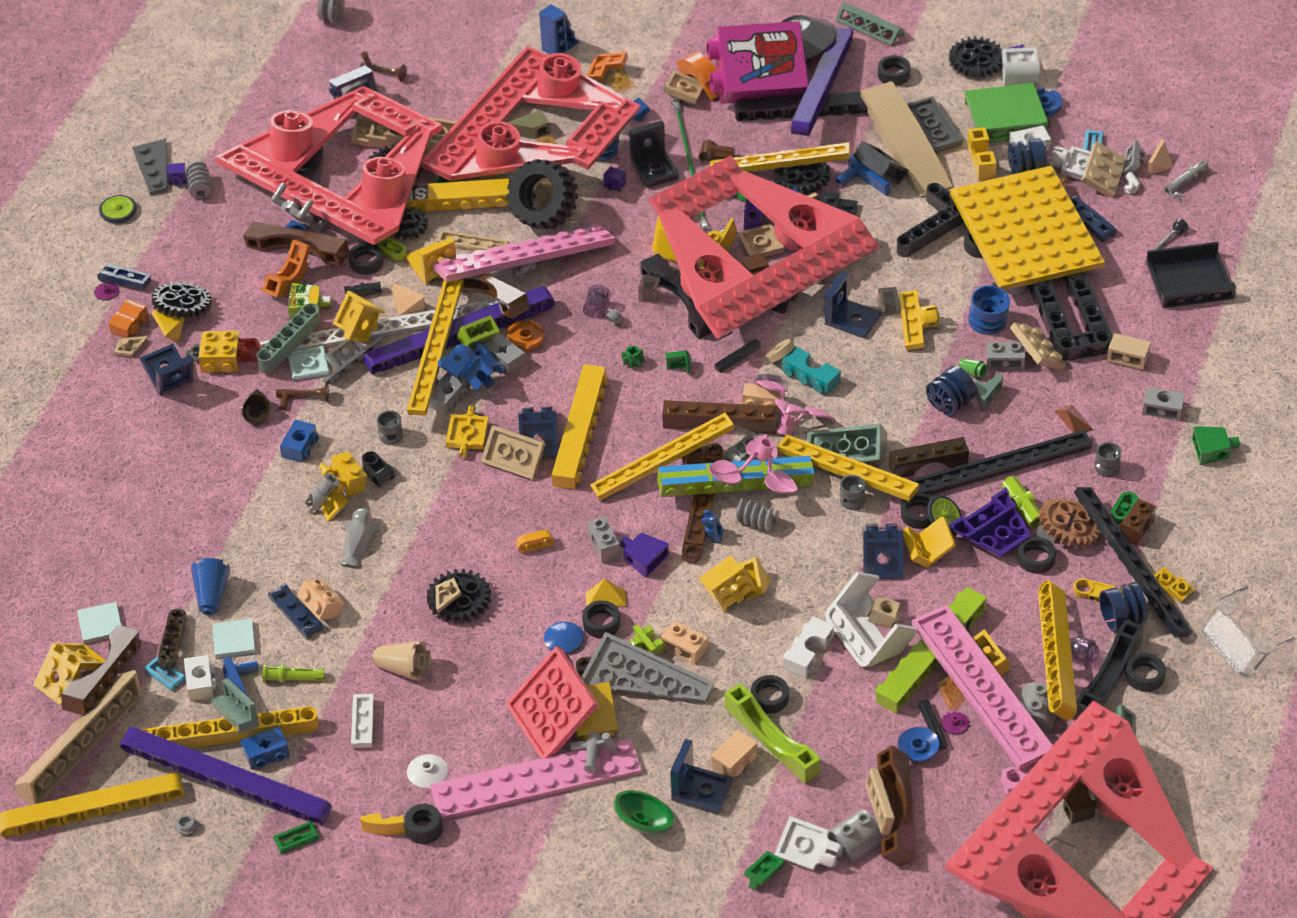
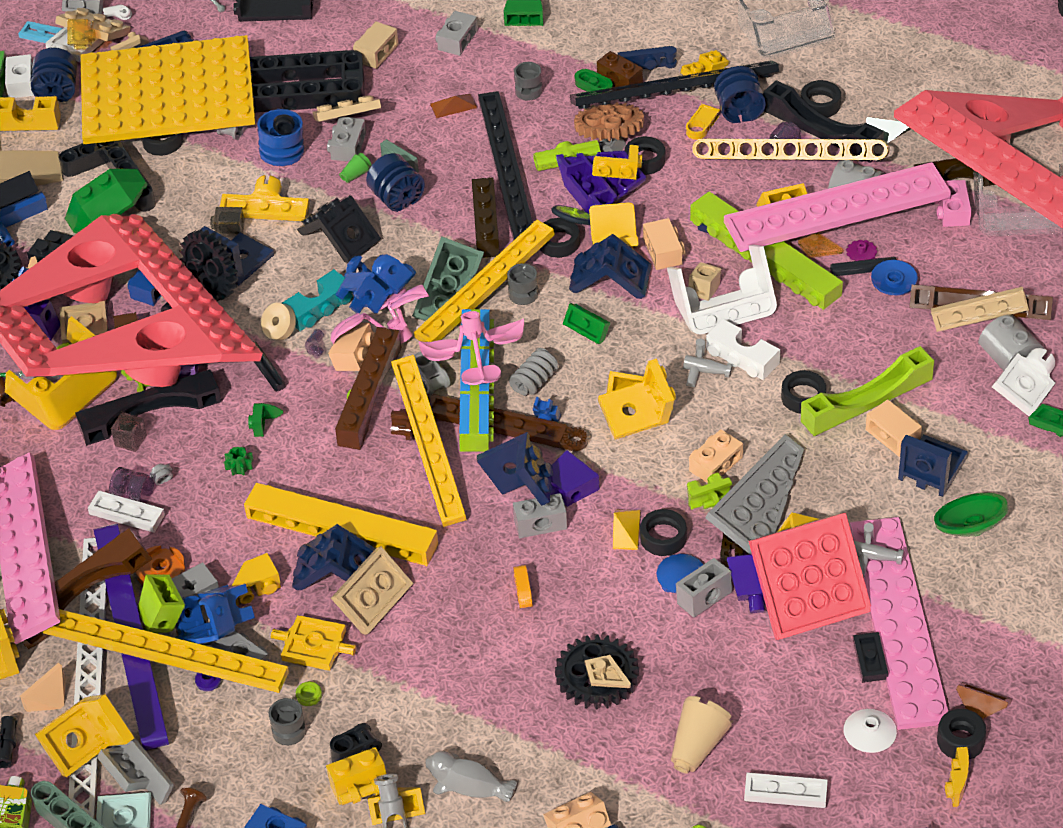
camera: 80 degrees left, 0 degrees up
none -> green wedge [65,169,148,233]
none -> clear yellow brick [67,19,96,50]
none -> white plate [88,491,165,533]
none -> tan piece [110,32,149,50]
none -> black gear [179,229,238,301]
none -> yellow slope [231,553,281,605]
none -> black plate [273,114,295,135]
none -> lime tile [296,681,322,706]
none -> black bracket [297,195,381,264]
none -> blue piece [335,254,416,314]
none -> dark blue bracket [477,432,553,506]
none -> green plate [563,303,610,344]
none -> yellow bracket [592,145,642,180]
none -> dark blue plate [617,46,677,70]
none -> light nougat brick [643,218,685,270]
none -> light grey brick [676,558,732,617]
none -> light grey piece [683,338,732,387]
none -> black plate [853,632,888,683]
none -> slope [956,682,1013,719]

